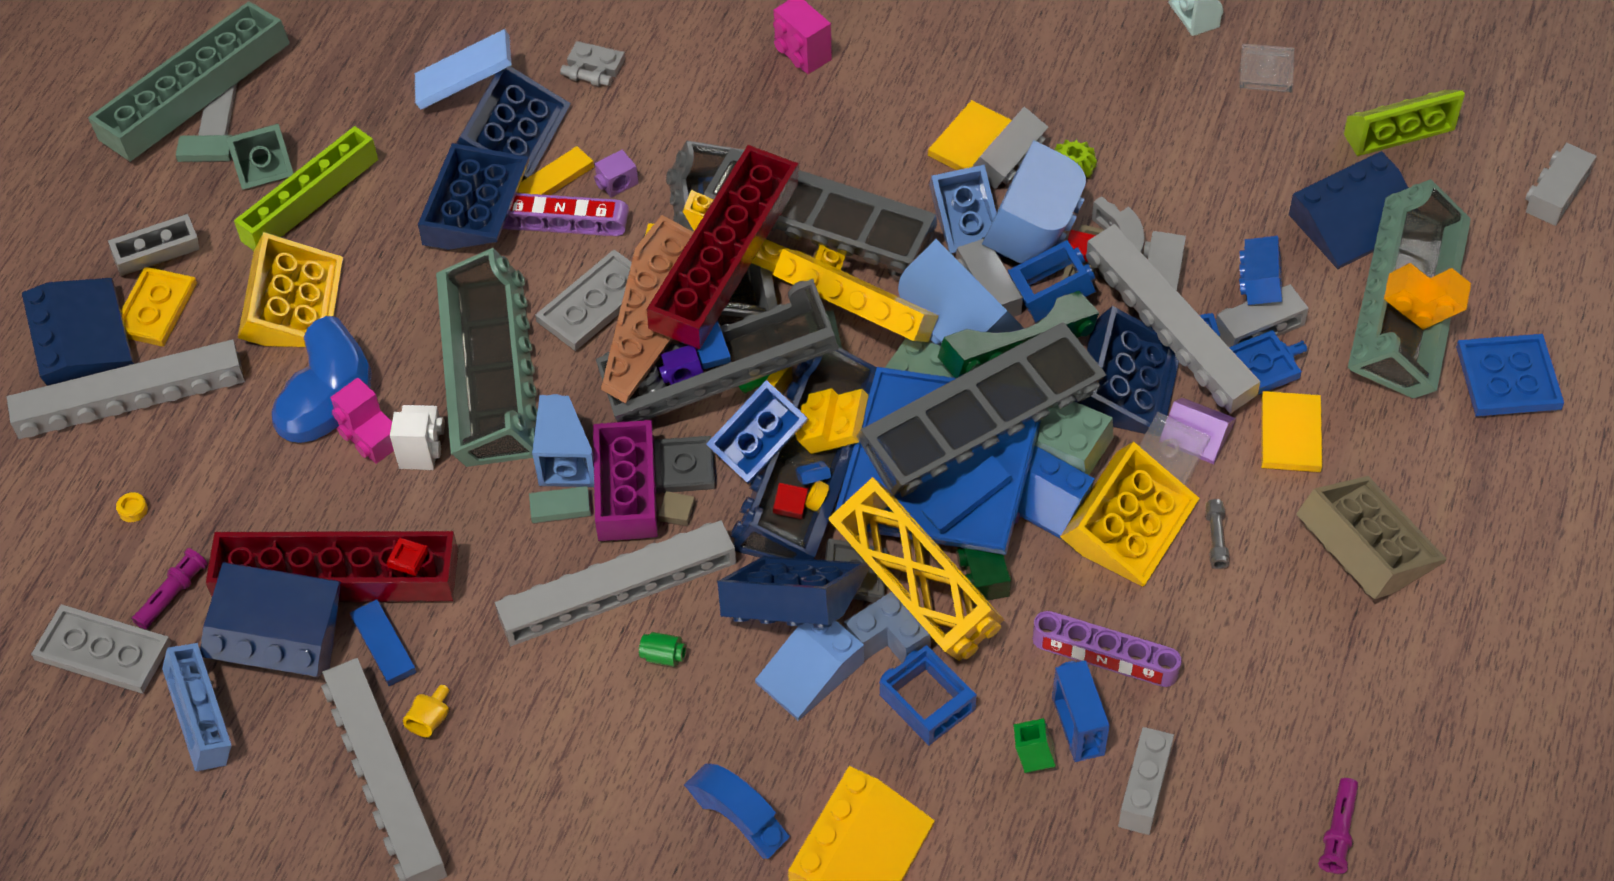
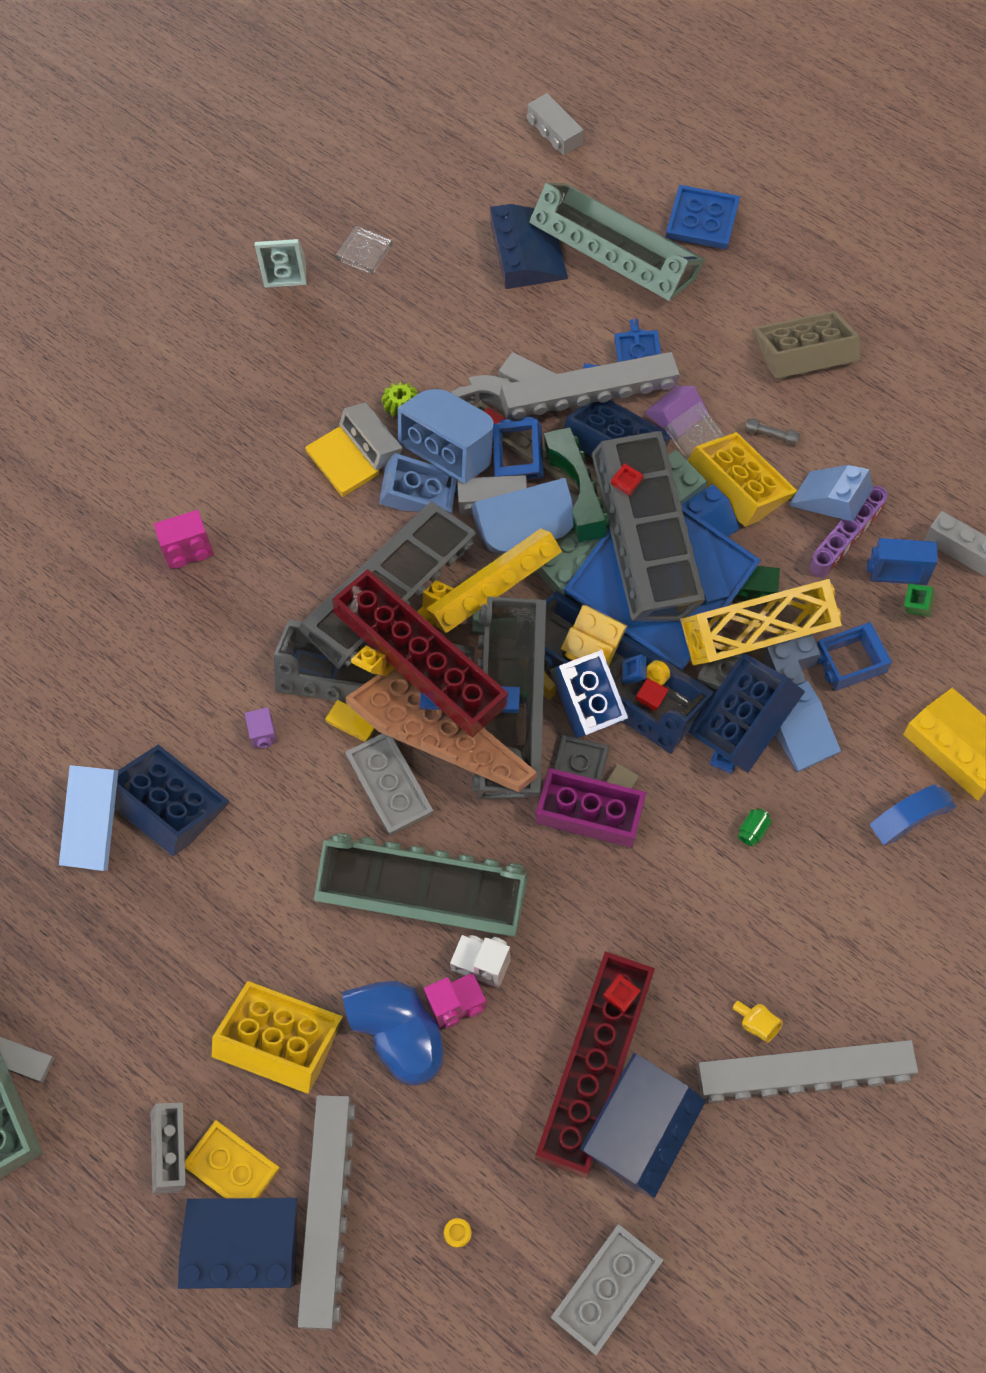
camera: 70 degrees left, 10 degrees up
magenta pin [131,548,208,630] -> none
medium blue brick [162,643,232,771] -> none
sand green tile [176,135,232,162] -> none
sand green slope [226,123,294,190] -> none
lime brick [234,126,378,251] -> none
blue tile [350,600,417,686] -> none
dark blue slope [418,143,530,250] -> none
light grey brick [495,520,736,647] -> none
medium lavender beam [503,193,629,236] -> none
yellow tile [517,146,594,195] -> none
sand green tile [529,486,591,523] -> none
medium blue slope [532,394,594,487] -> none
light grey plate [560,41,625,87] -> none
dark purple brick [659,345,704,385] -> none
light grey brick [1216,284,1309,347] -> none
blue brick [1239,236,1282,305] -> none
yellow tile [1261,391,1322,472] -> none
lime slope [1344,90,1465,157] -> none
light orange brick [1384,263,1471,330] -> none
none -> red tile [610,463,644,496]
none -> medium blue slope [790,465,873,522]

